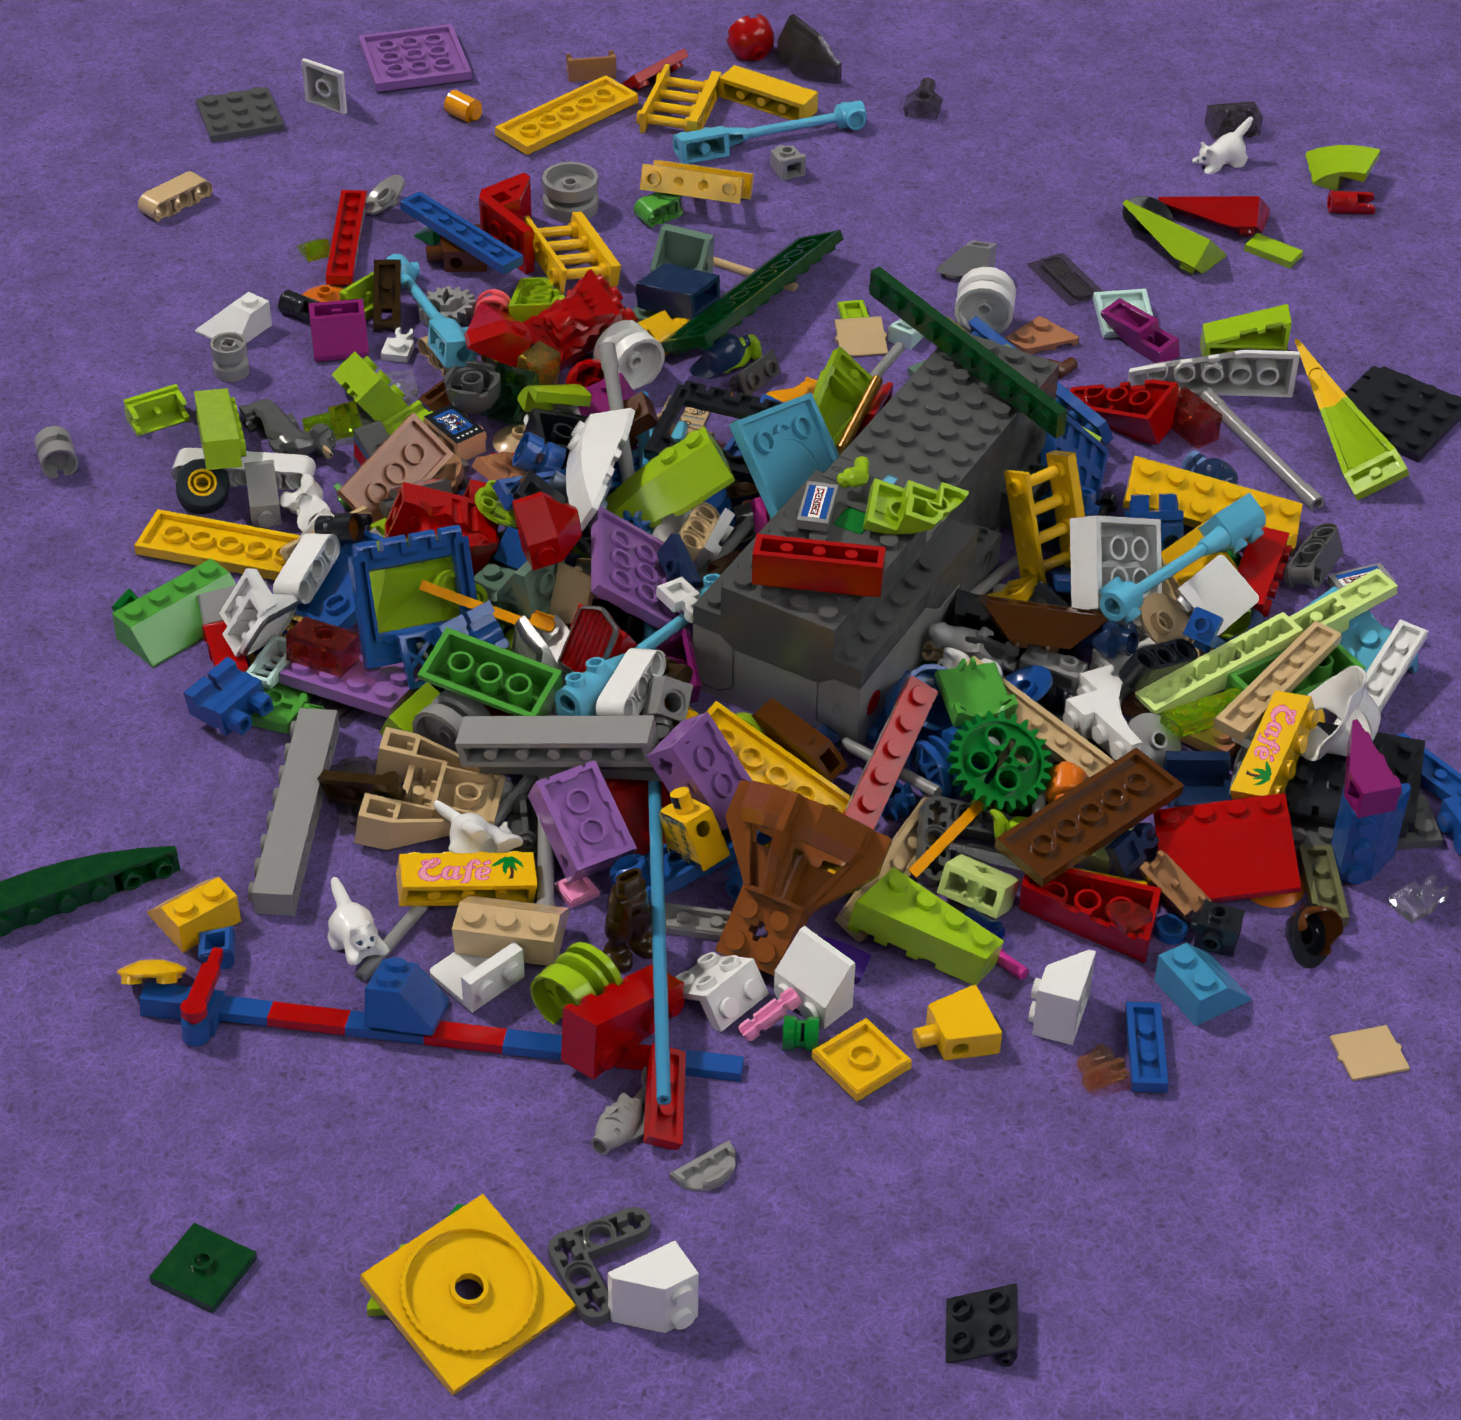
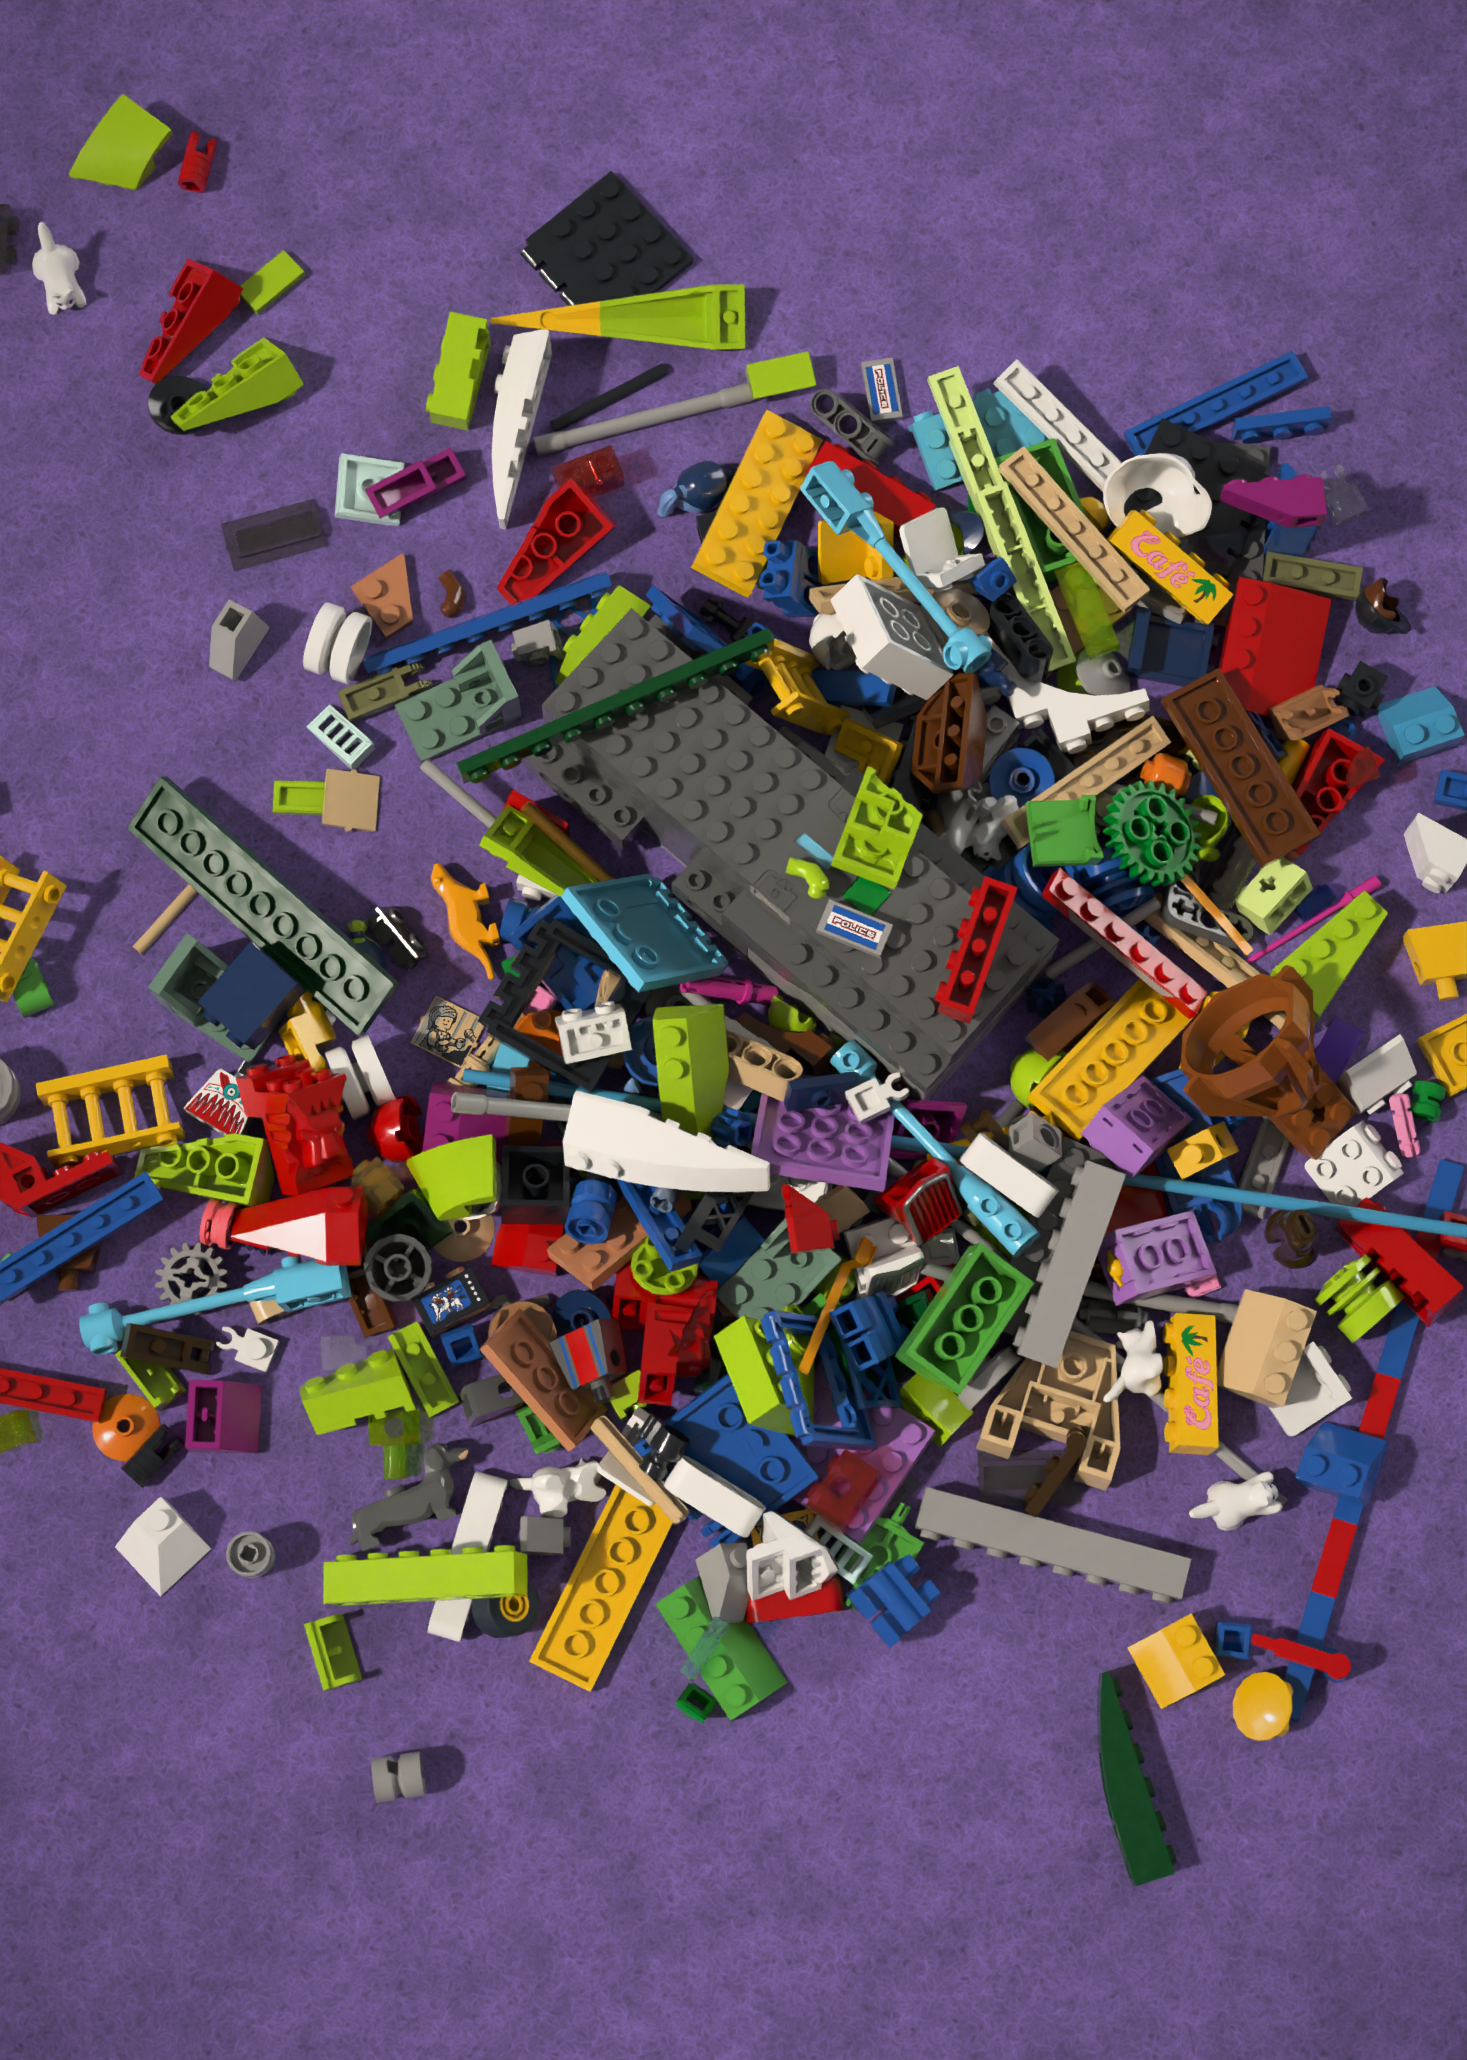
camera: 80 degrees left, 35 degrees up
none -> black bar [550,363,667,432]
none -> white bracket [555,1001,632,1064]
none -> clear light blue axle [680,1616,730,1681]
none -> lime hinge [745,351,816,400]

